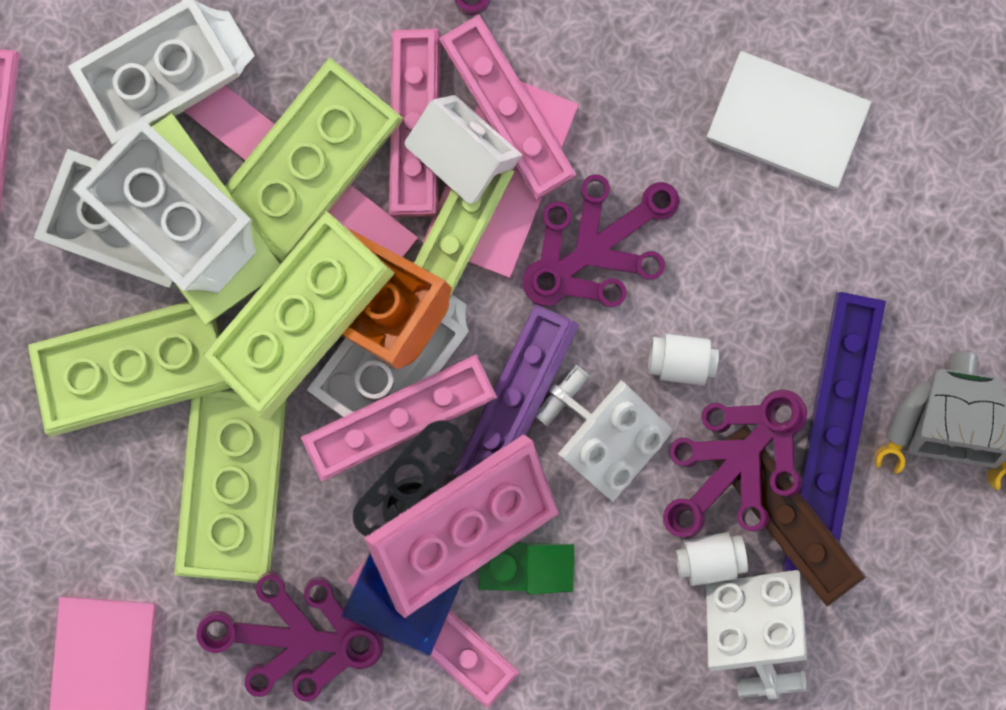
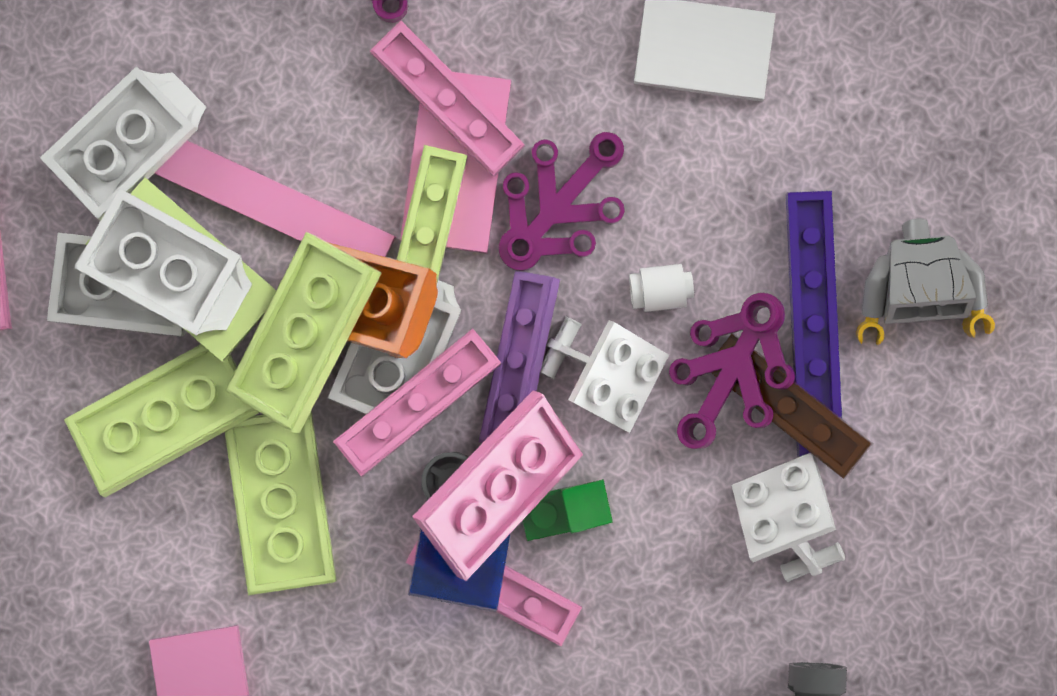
camera: 10 degrees left, 0 degrees up
magenta plant [196,572,384,702] -> none
yellowish green tile [225,57,404,263] -> none
black beam [353,420,464,536] -> none
bright pink tile [389,28,441,218] -> none
white panel [405,95,522,204] -> none
white brick [675,532,748,586] -> none

